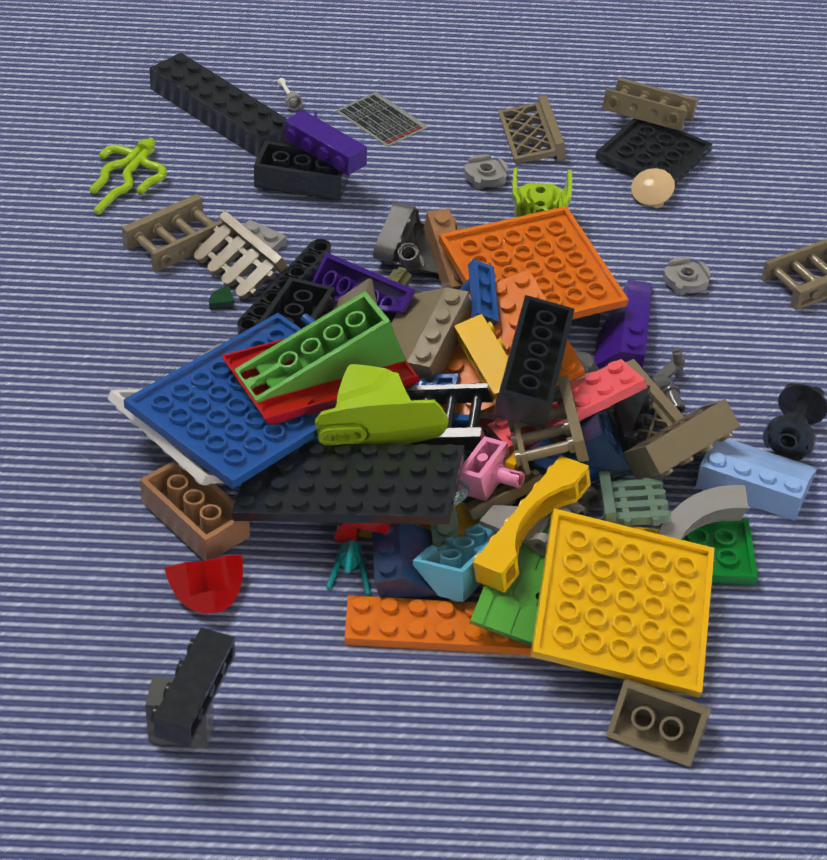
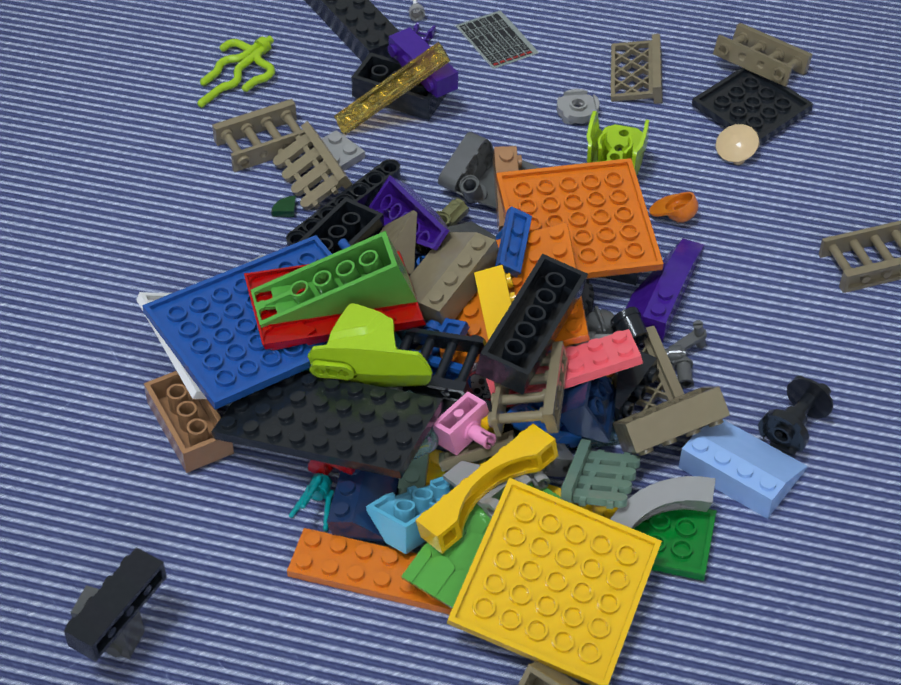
camera: 15 degrees right, 5 degrees up
red brick [164,555,243,614] -> none
light grey plate [663,257,711,296] -> none
none -> clear yellow plate [334,42,450,135]
none -> black piece [610,307,649,345]
none -> orange cap [649,192,699,223]

